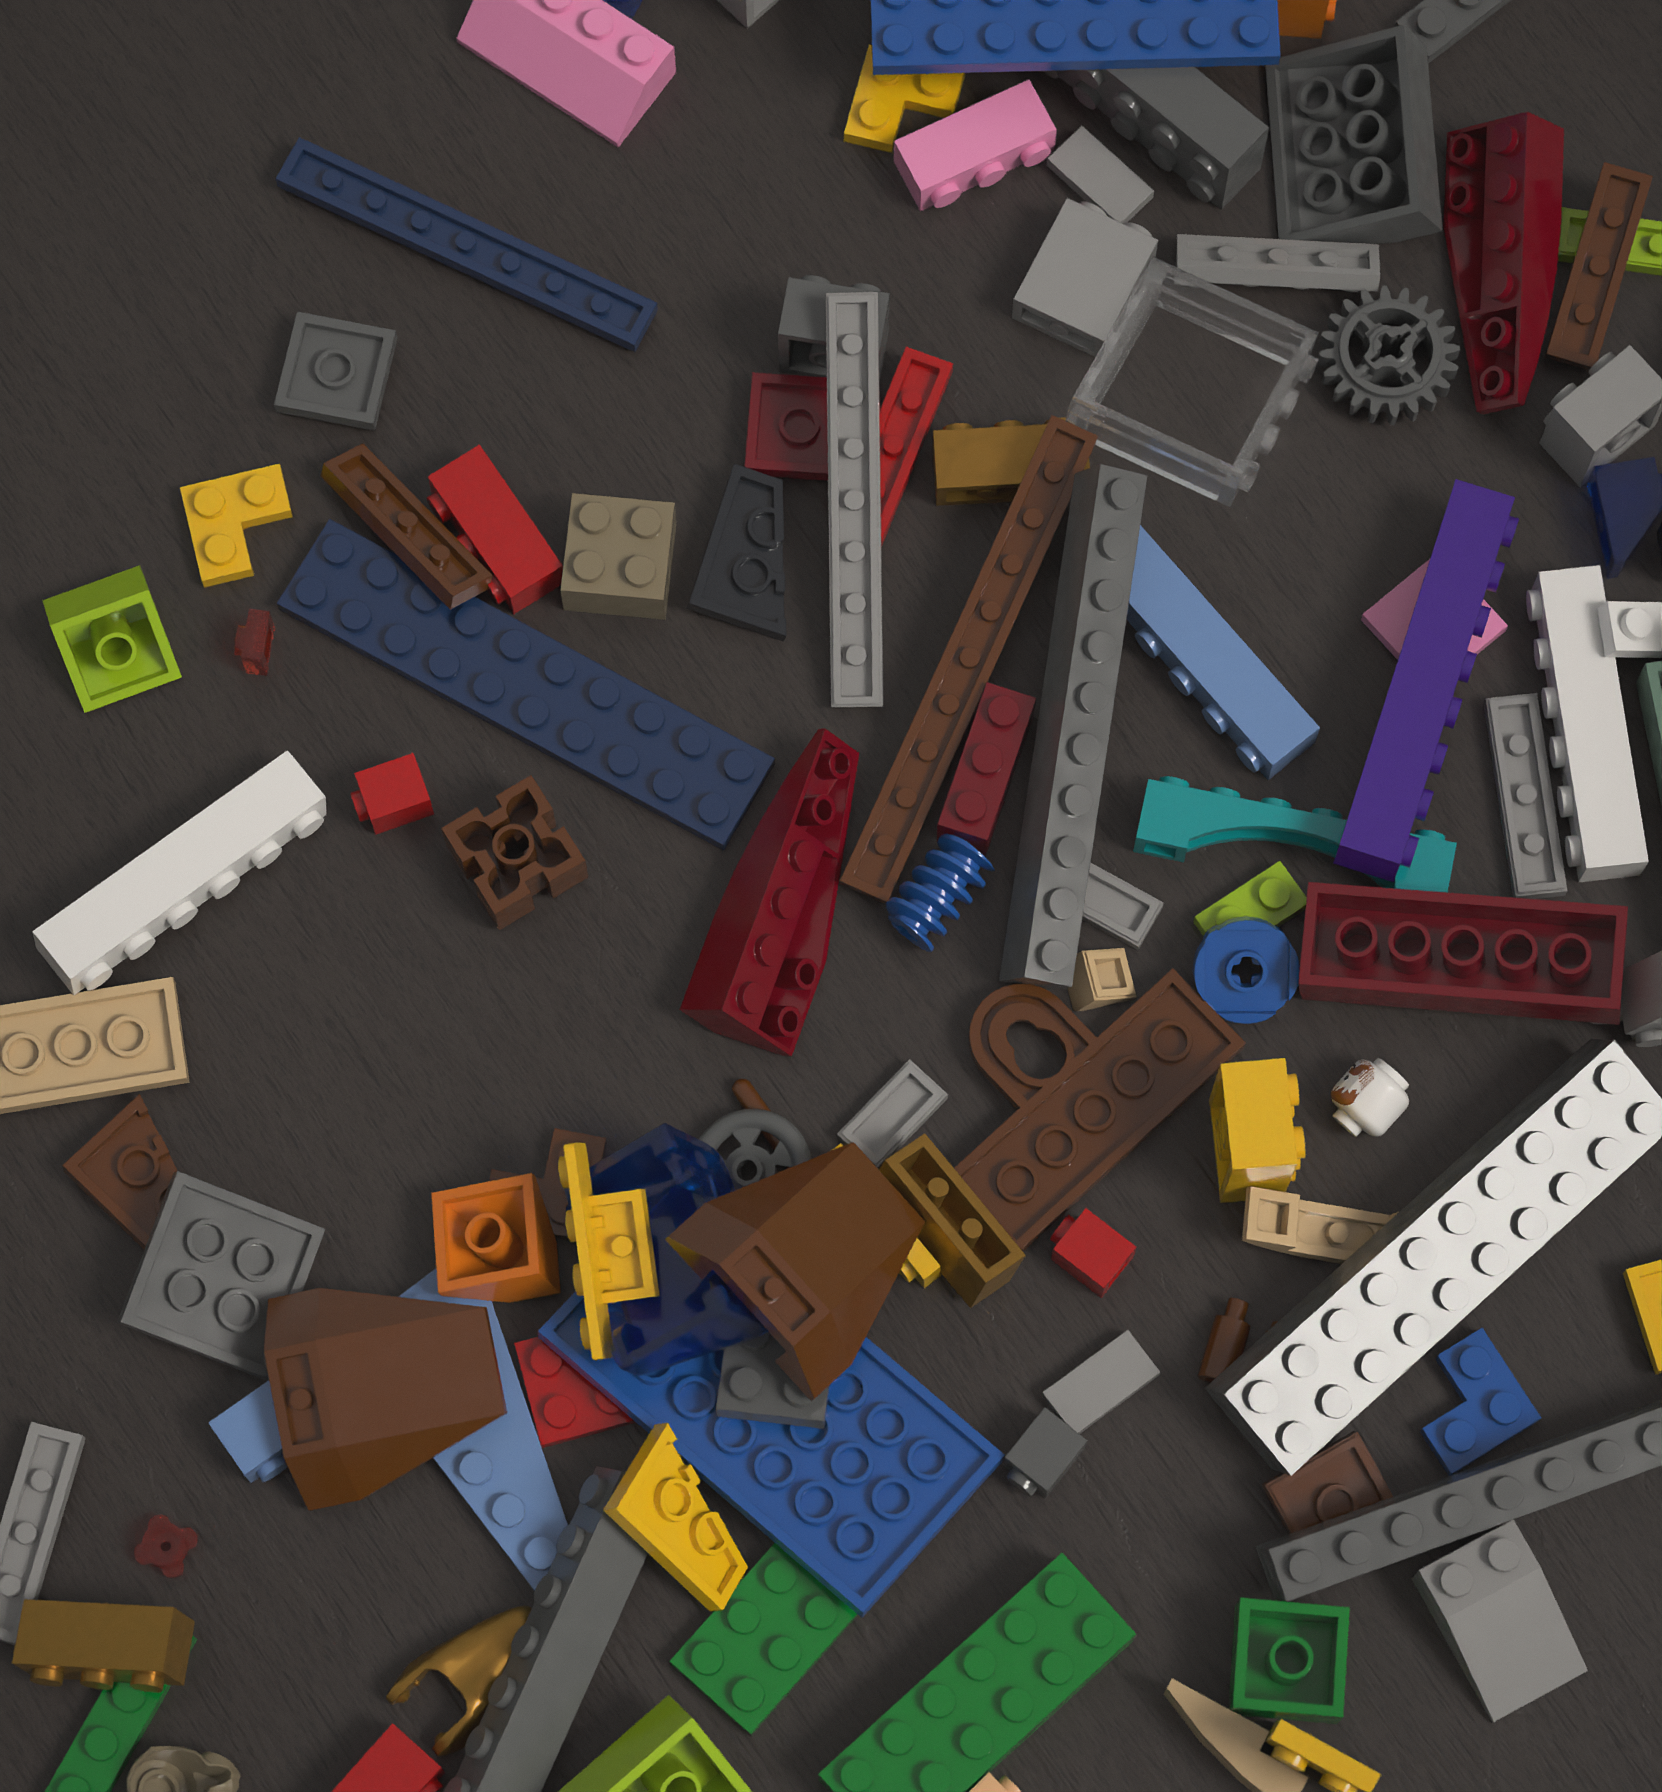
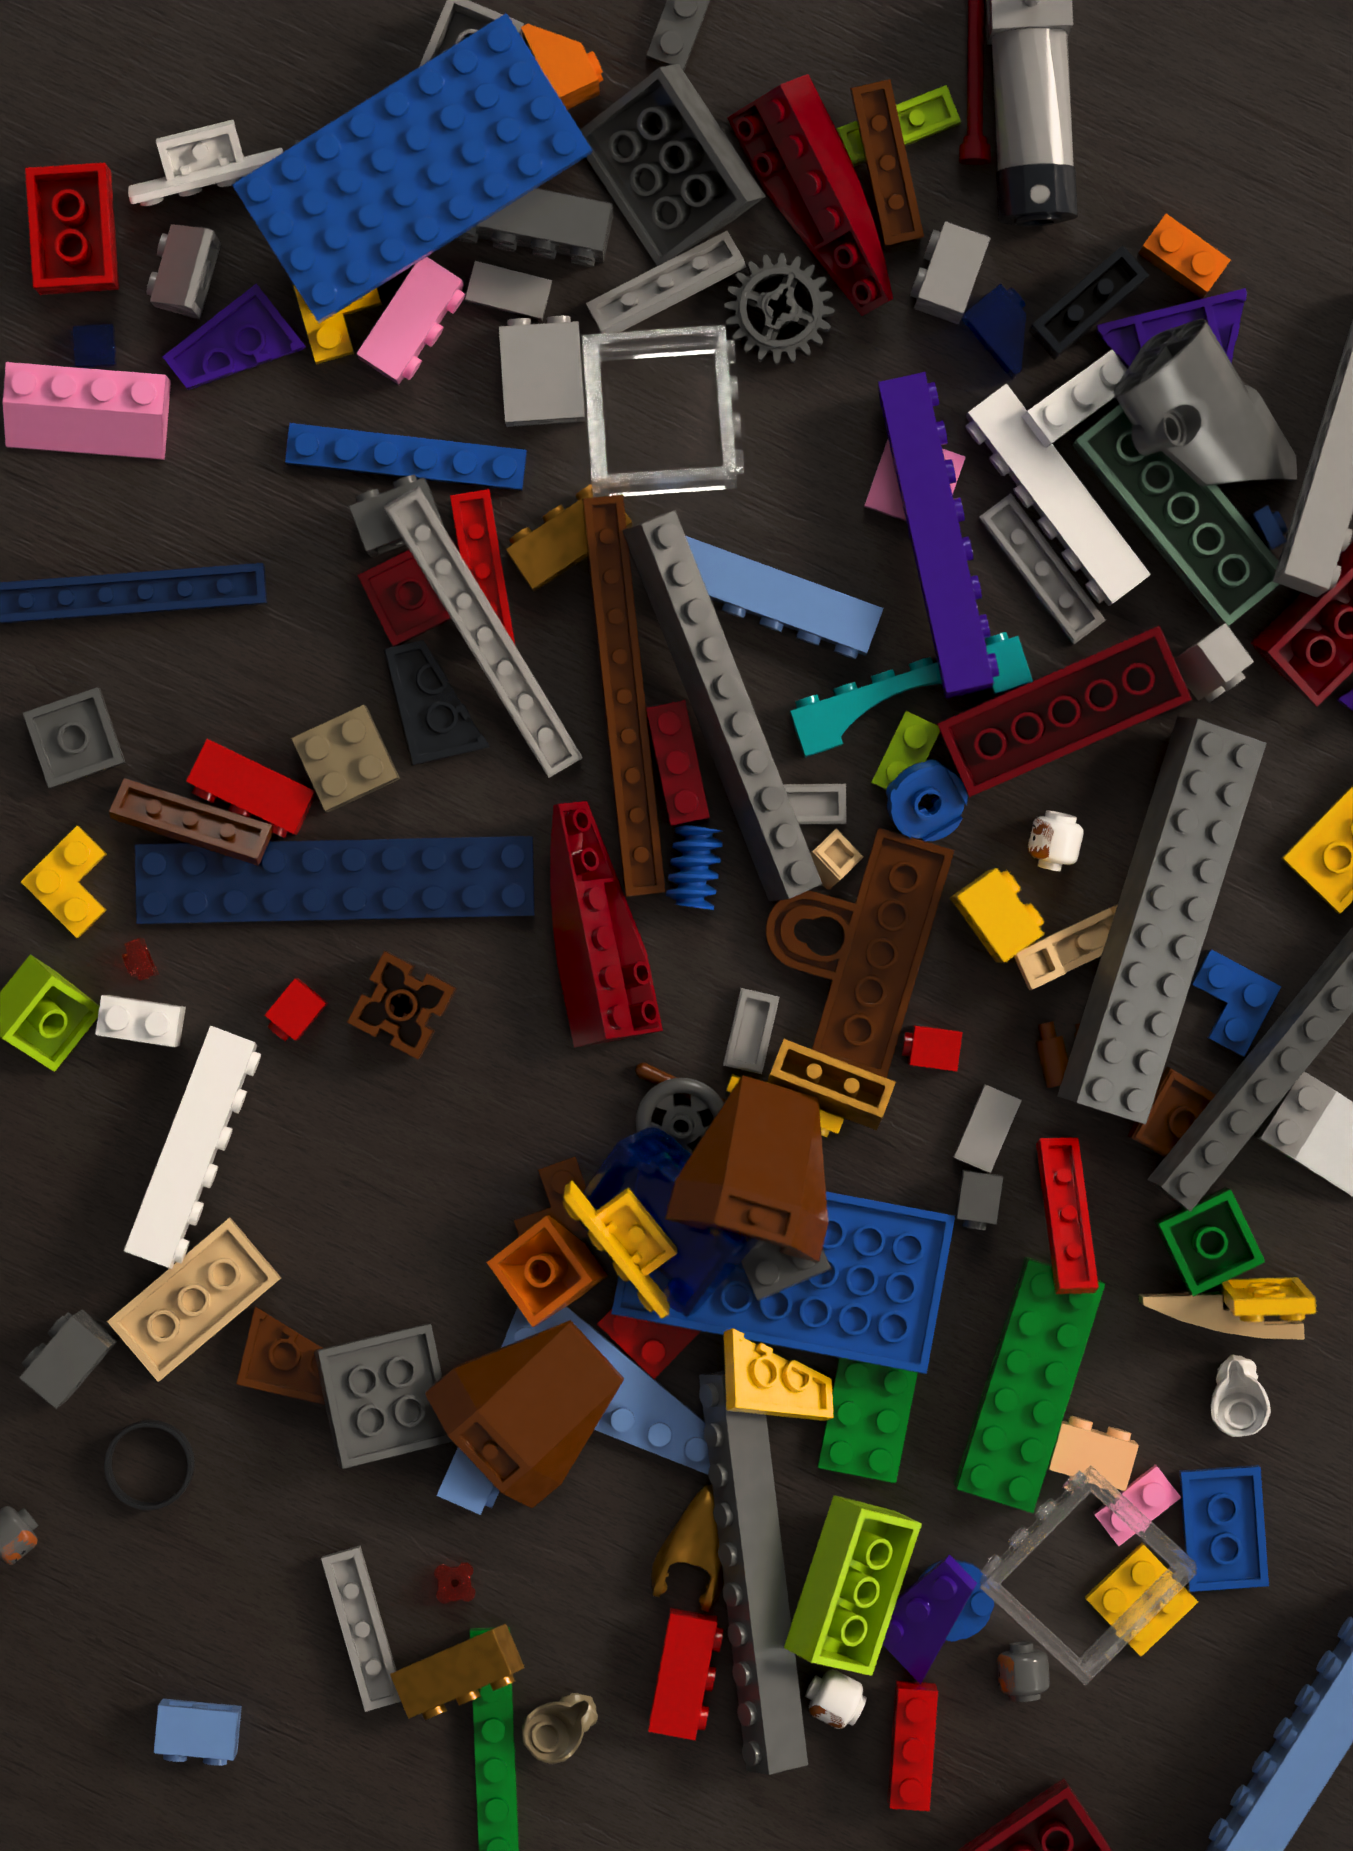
camera: 30 degrees left, 15 degrees up
none -> white brick [95,995,186,1047]
none -> dark purple wing [163,284,306,390]
none -> blue plate [285,423,527,491]
none -> red plate [1036,1137,1099,1294]

